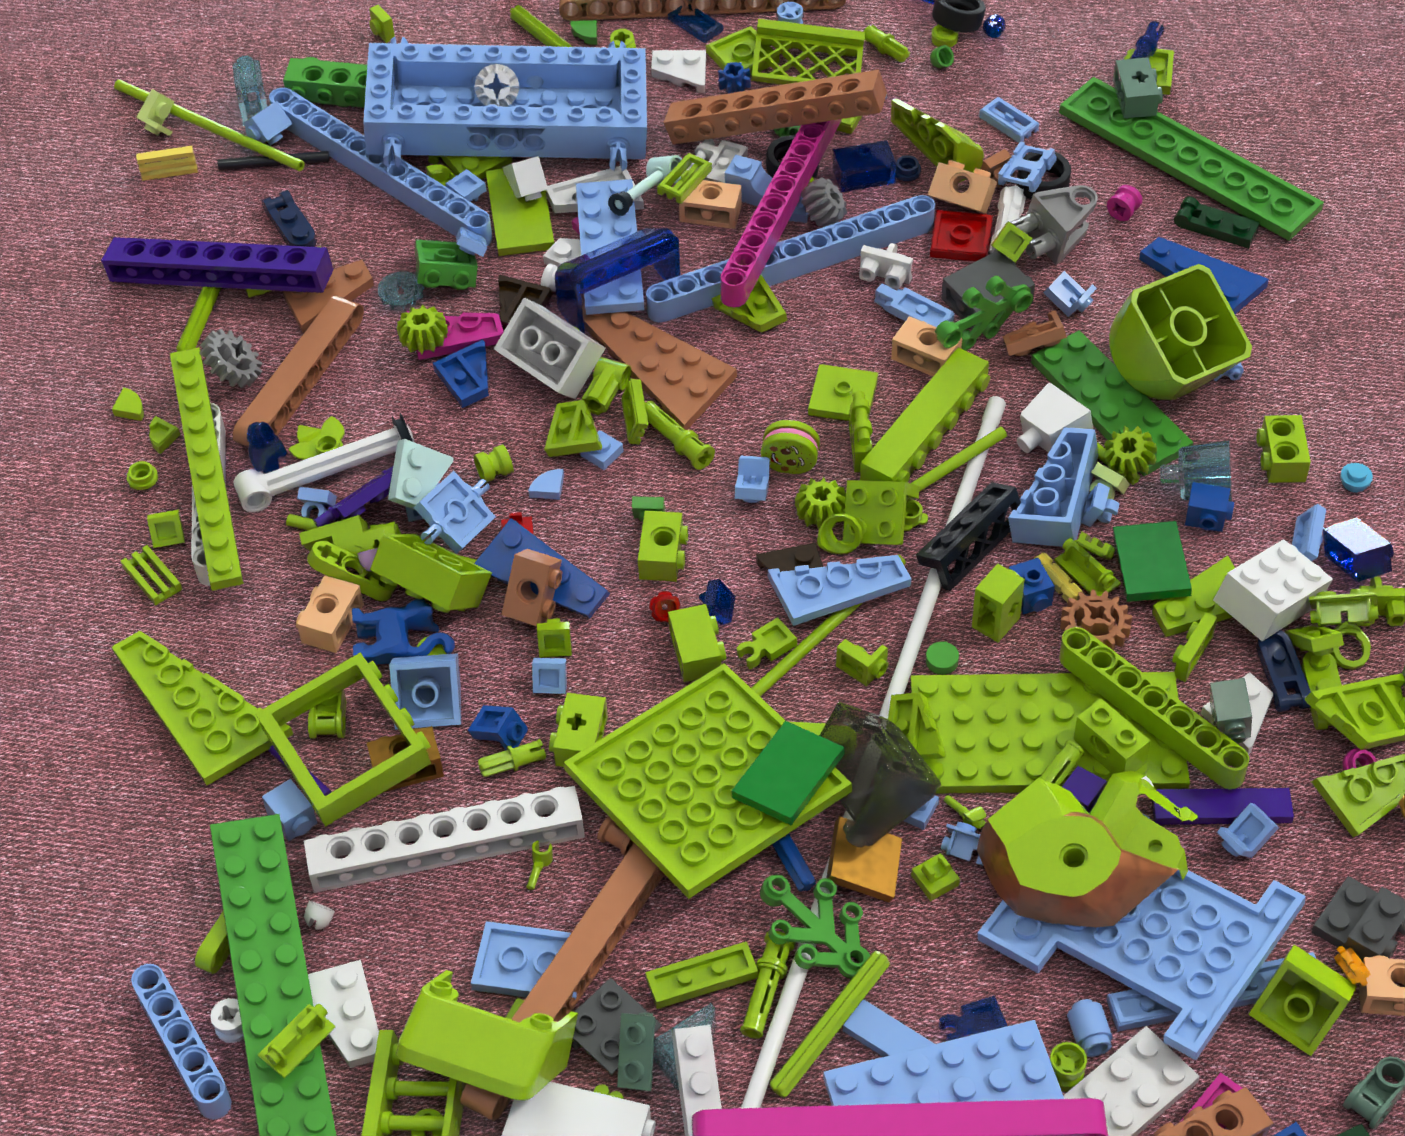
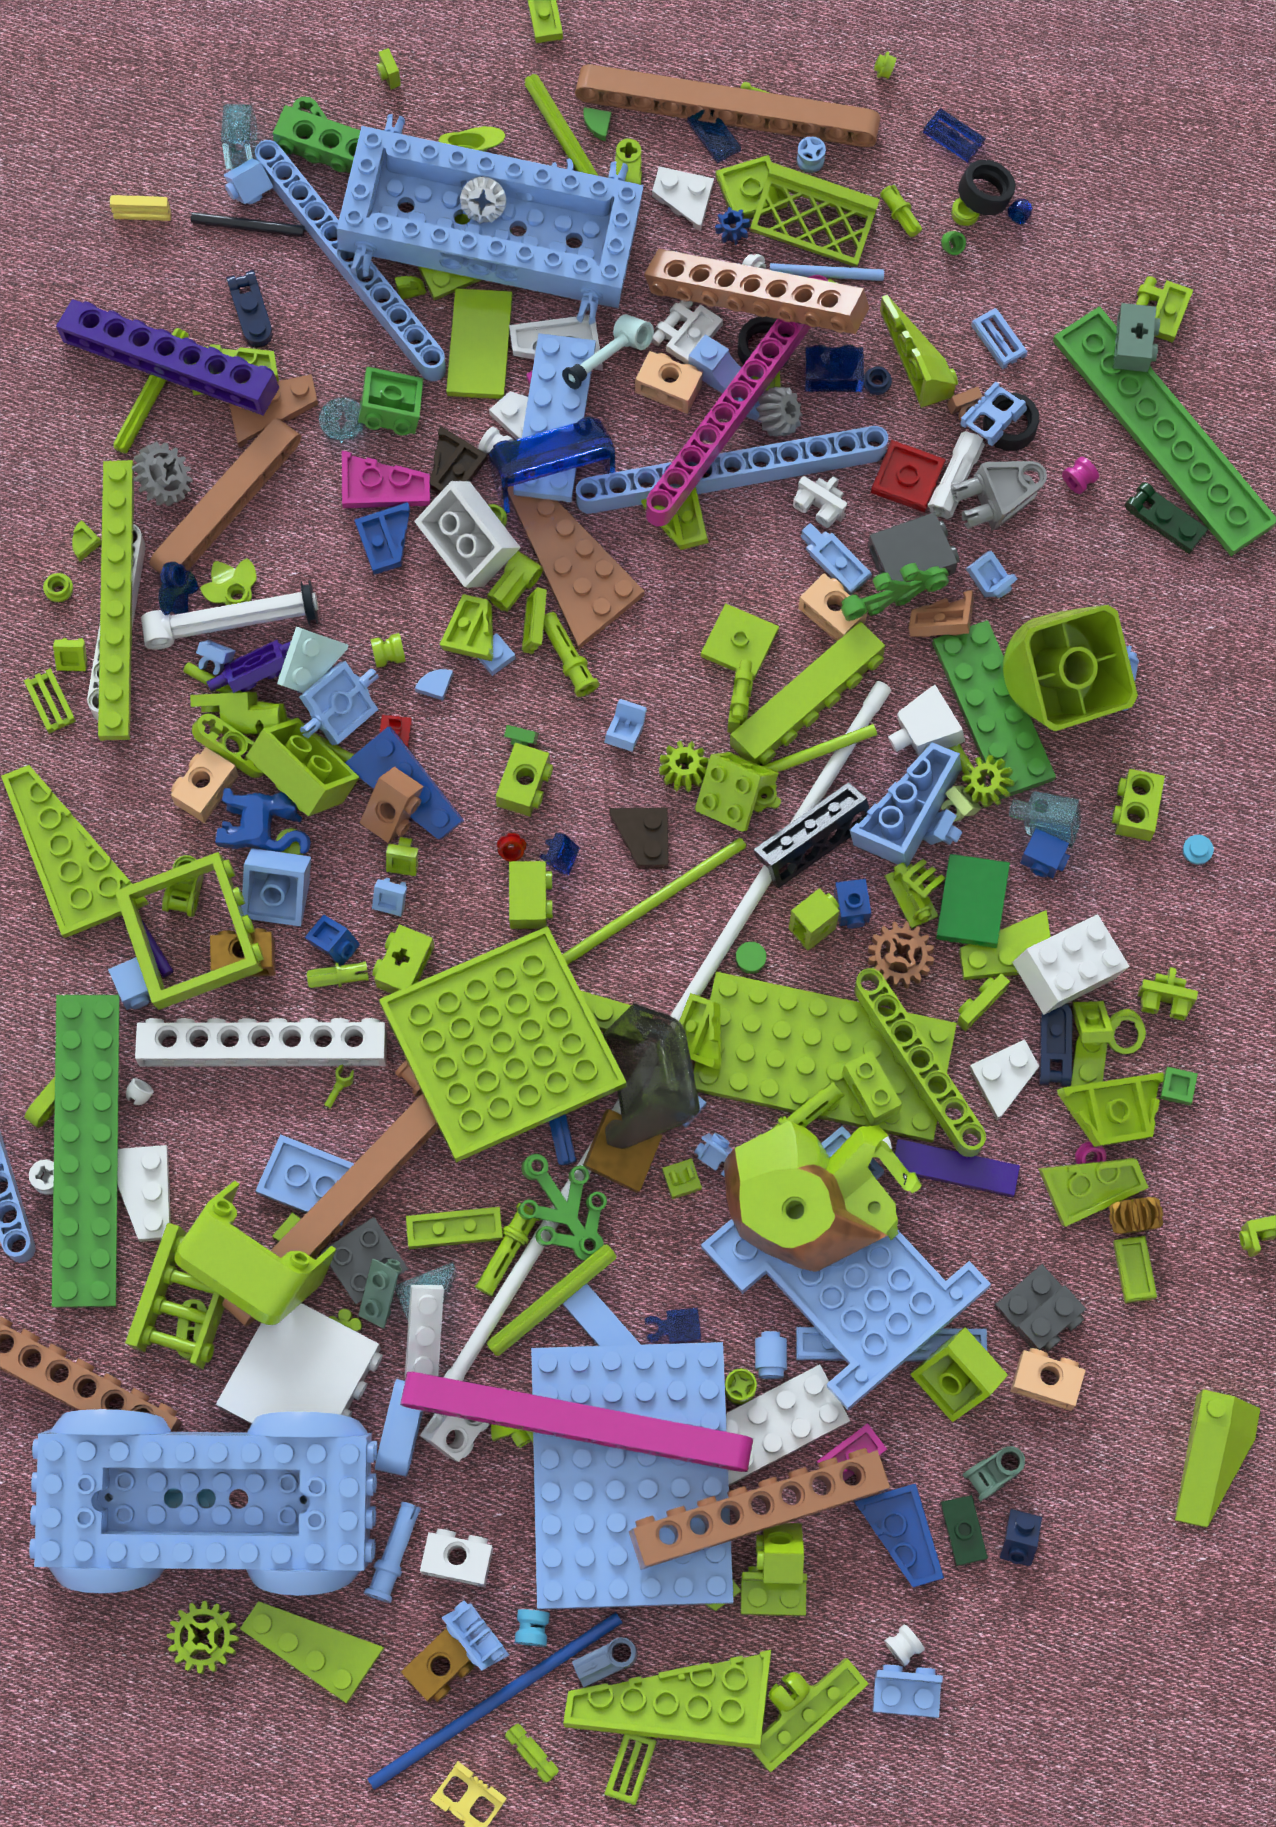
camera: 10 degrees right, 20 degrees up
lime tile [112,387,144,421] -> none
lime piece [114,79,305,171] -> none
yellowish green bracket [136,89,175,136] -> none
lime hinge [258,1004,336,1079] -> none
lavender hinge [357,548,378,571] -> none
lime gear [397,304,448,354] -> none
light blue tile [446,169,486,202] -> none
light blue plate [456,227,487,257] -> none
white slope [502,156,548,202] -> none
lime tile [657,153,712,204] -> none
green tile [732,721,844,825] -> none
lime plate [736,617,797,669] -> none
lime head [761,420,820,474] -> none
light blue wing [767,555,912,626] -> none
lime piece [817,514,863,555] -> none
lime bracket [836,639,889,686] -> none
light nougat brick [928,160,997,214] -> none
lime hand [944,795,986,829] -> none
lime tile [991,221,1033,263] -> none
light yellow axle [1034,552,1083,603] -> none
dark purple tile [1062,766,1107,813] -> none
clear blue pin [1130,21,1165,59] -> none
blue wing [1139,237,1269,314] -> none
sand green brick [1210,678,1252,744] -> none
light blue bracket [1217,803,1279,858] -> none
light blue plate [1292,504,1326,562] -> none
lime hinge [1309,589,1379,626] -> none
clear blue brick [1323,518,1394,582] -> none
light orange axle [1334,946,1371,987] -> none

